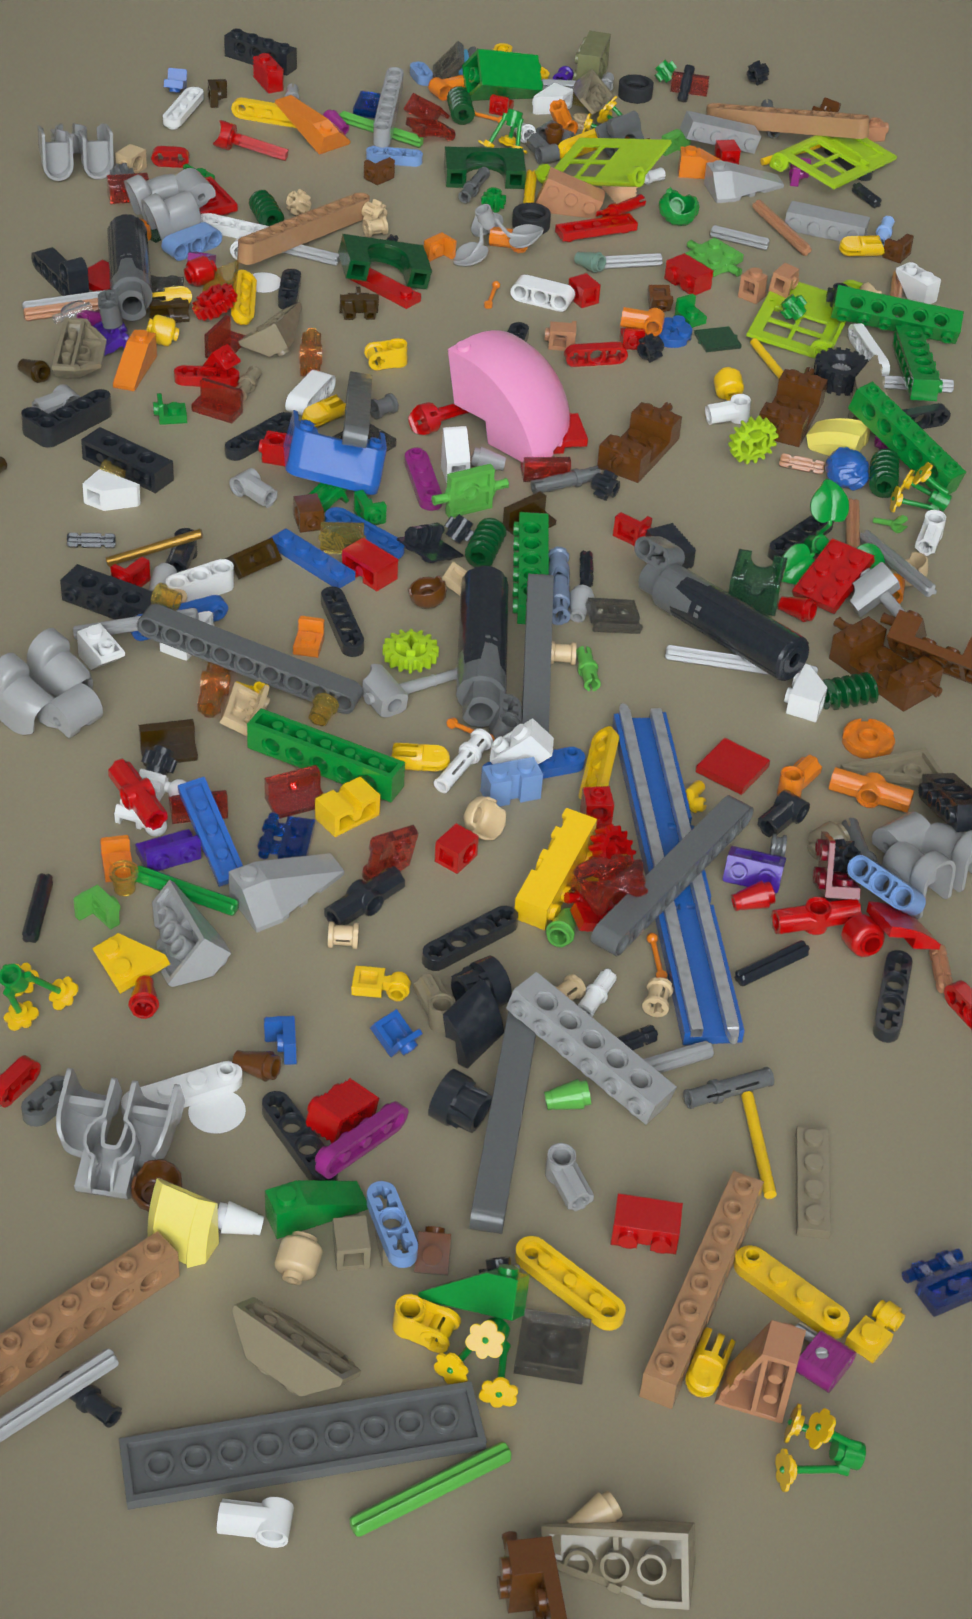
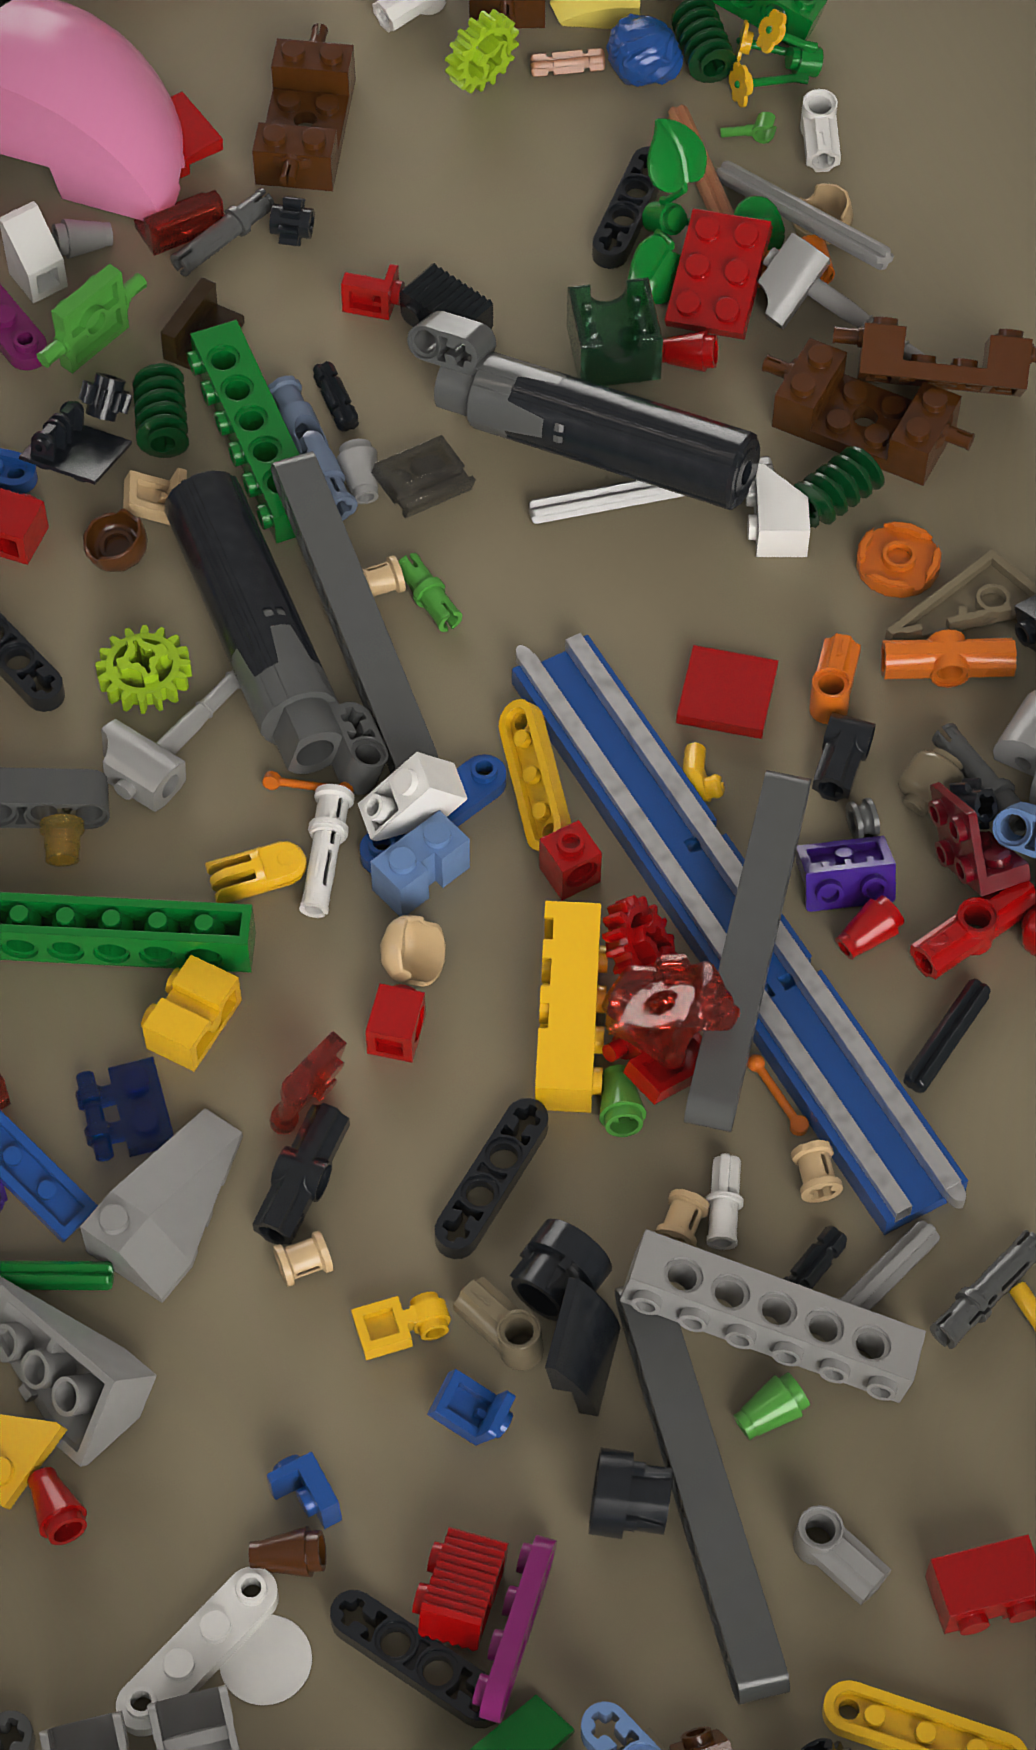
camera: 20 degrees left, 15 degrees up
clear red panel [265,765,324,819] -> none

